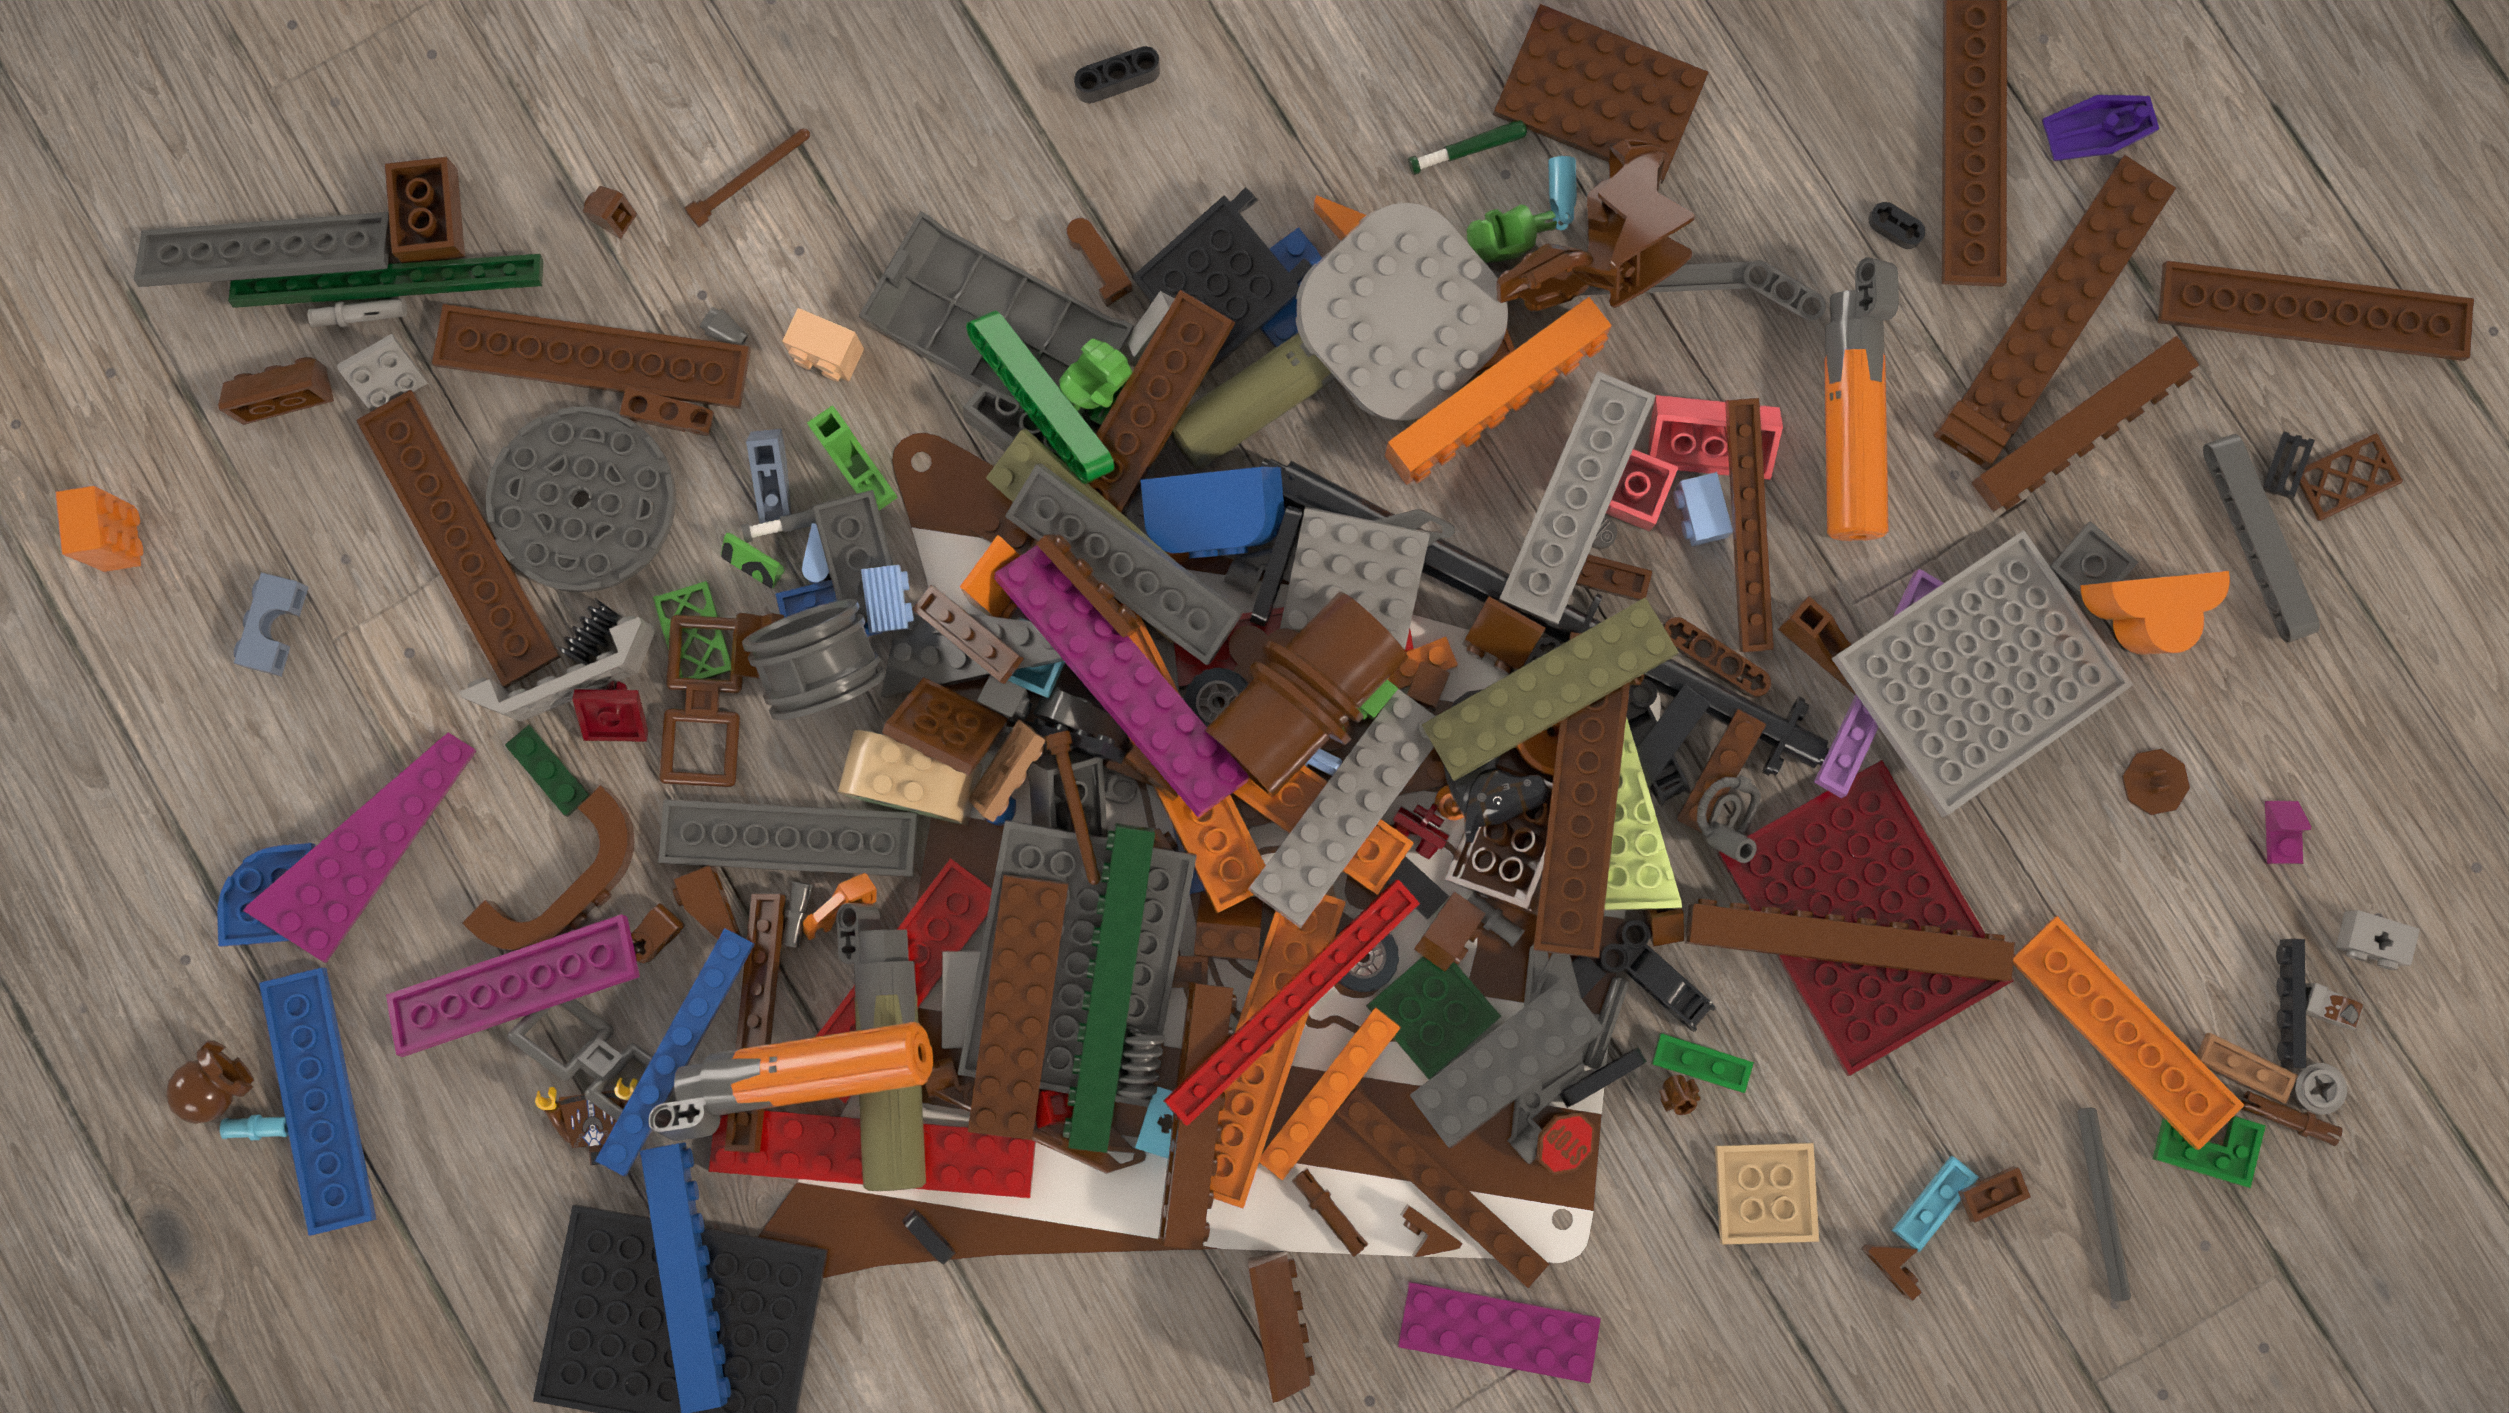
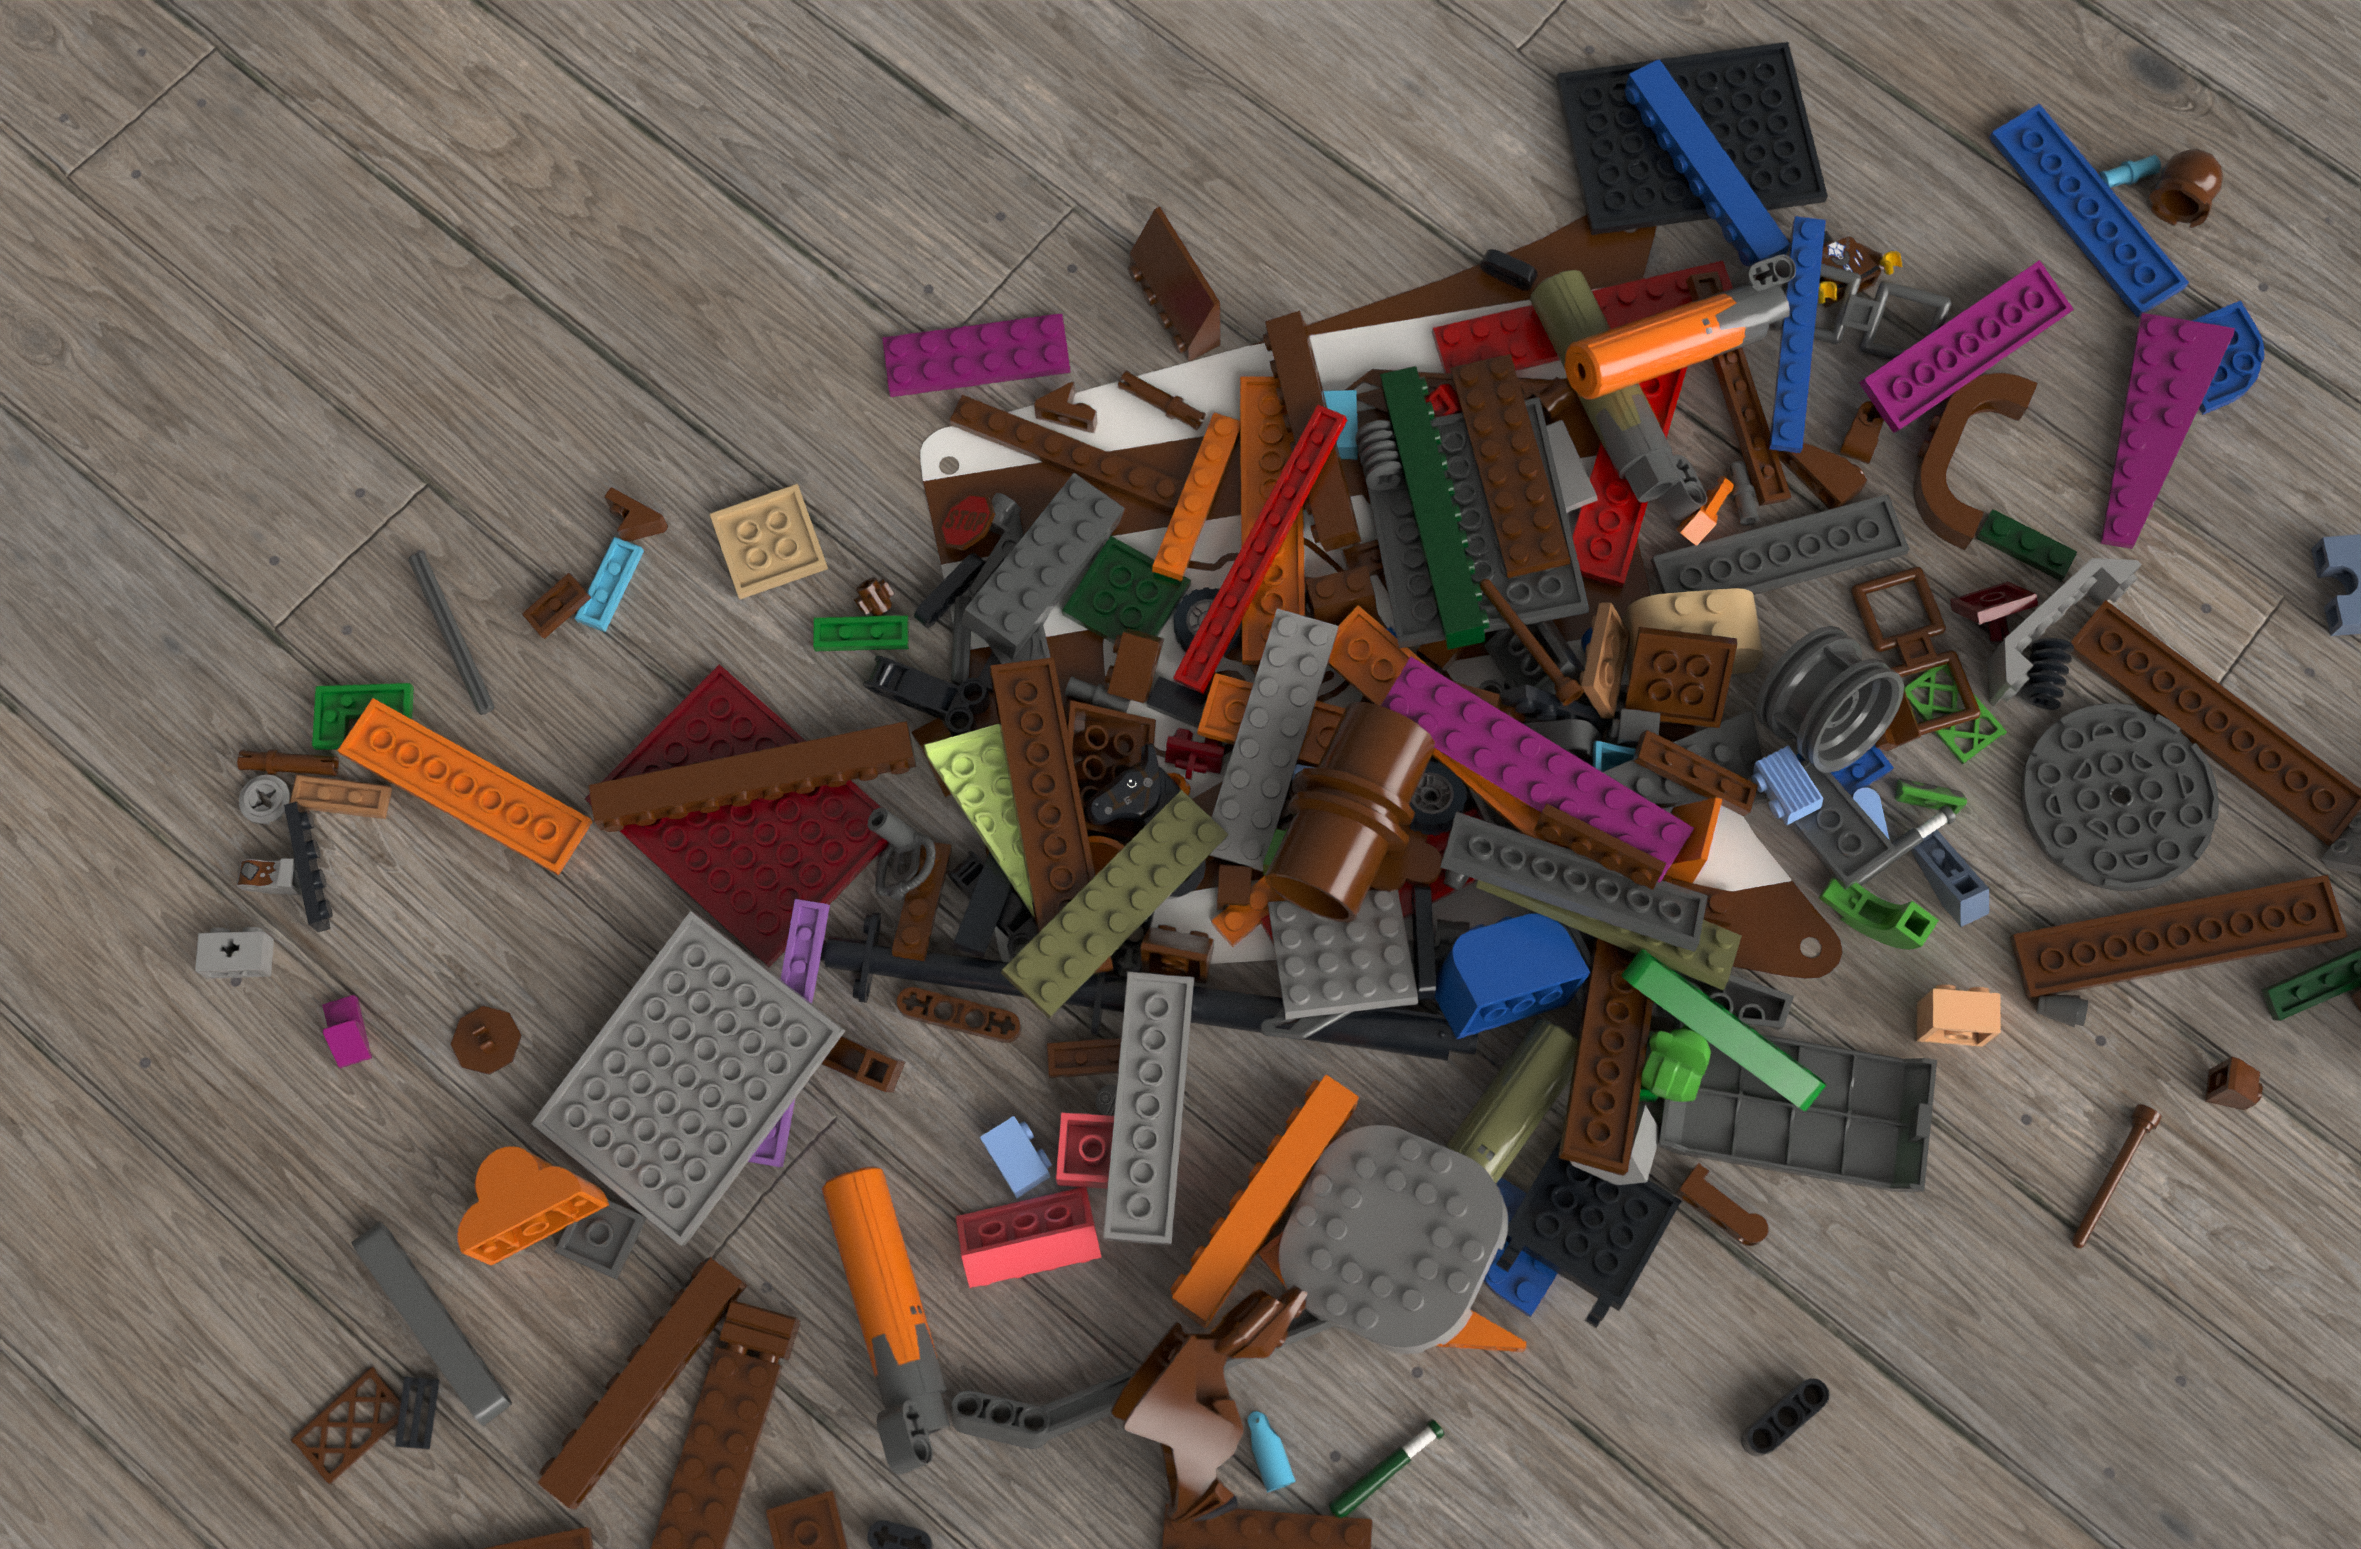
camera: 165 degrees right, 10 degrees down
reddish brown leg [619,387,714,436] -> none
bright green piece [1467,204,1557,263] -> none
reddish brown plate [1725,398,1774,652] -> none

